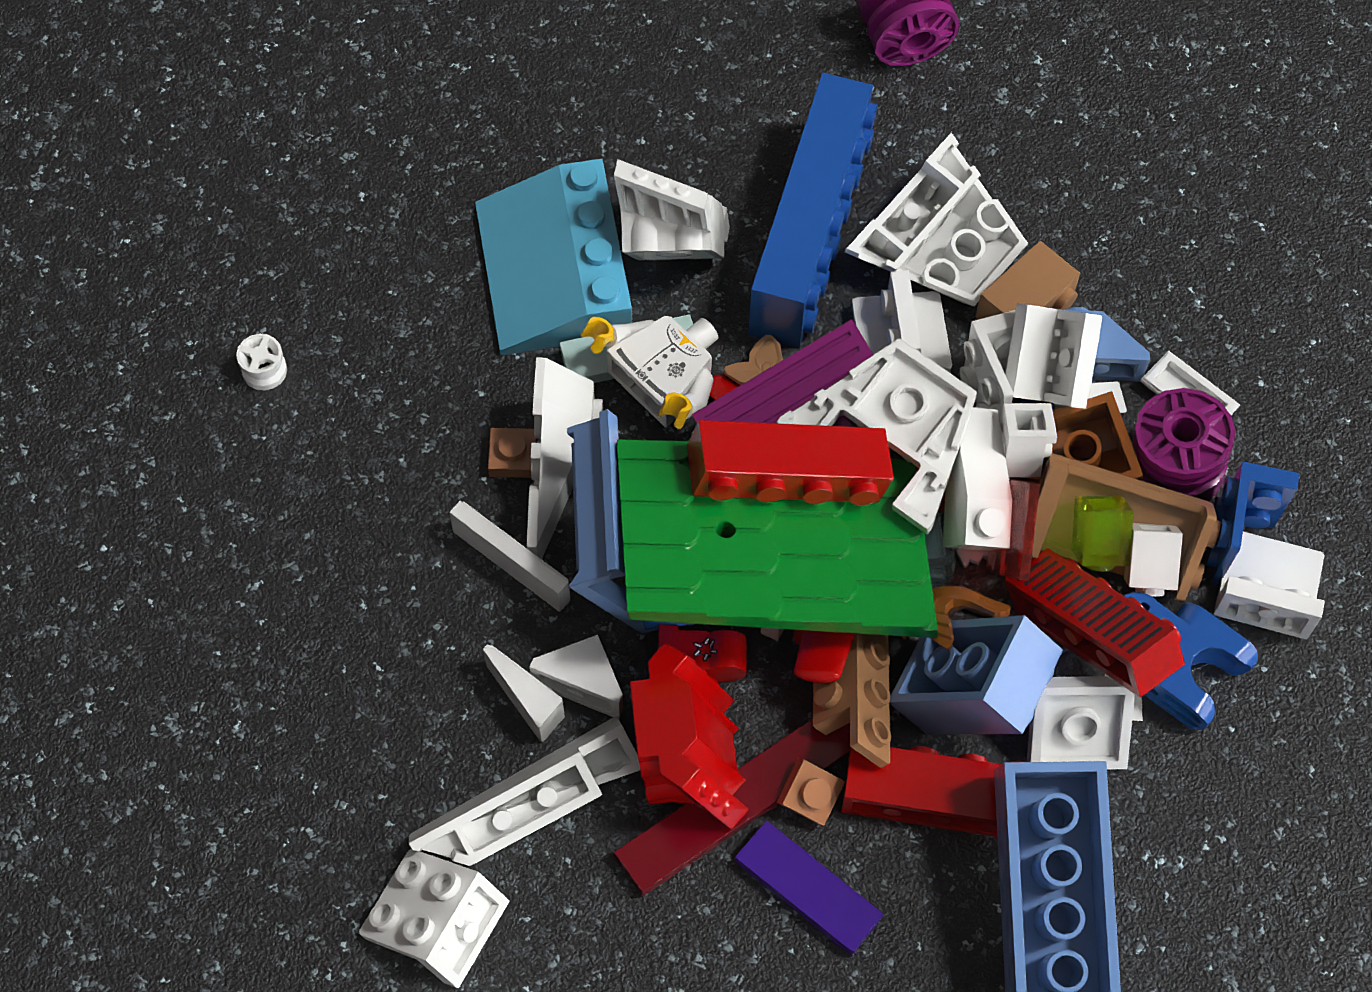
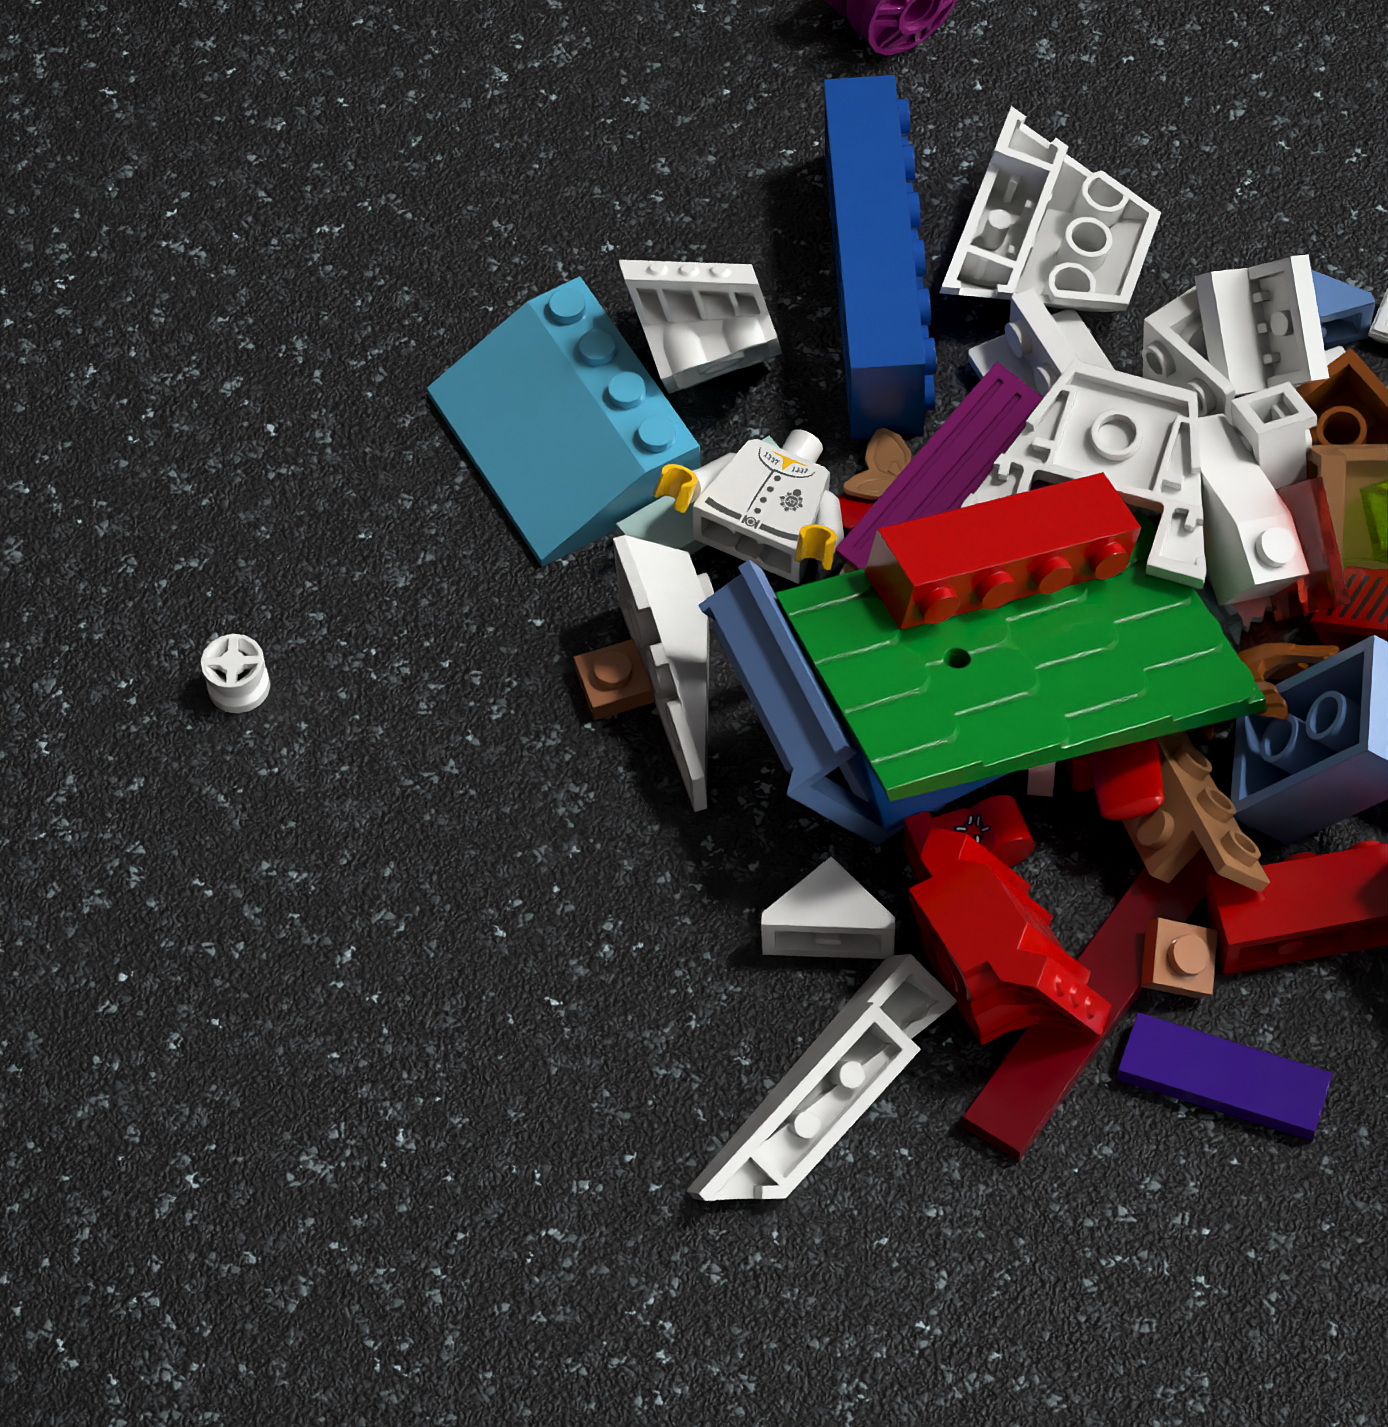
camera: 15 degrees left, 5 degrees down
white bracket [359,849,509,988] -> none
white tile [449,501,570,612] -> none
white slope [483,644,565,742] -> none
medium nougat brick [975,241,1080,319] -> none

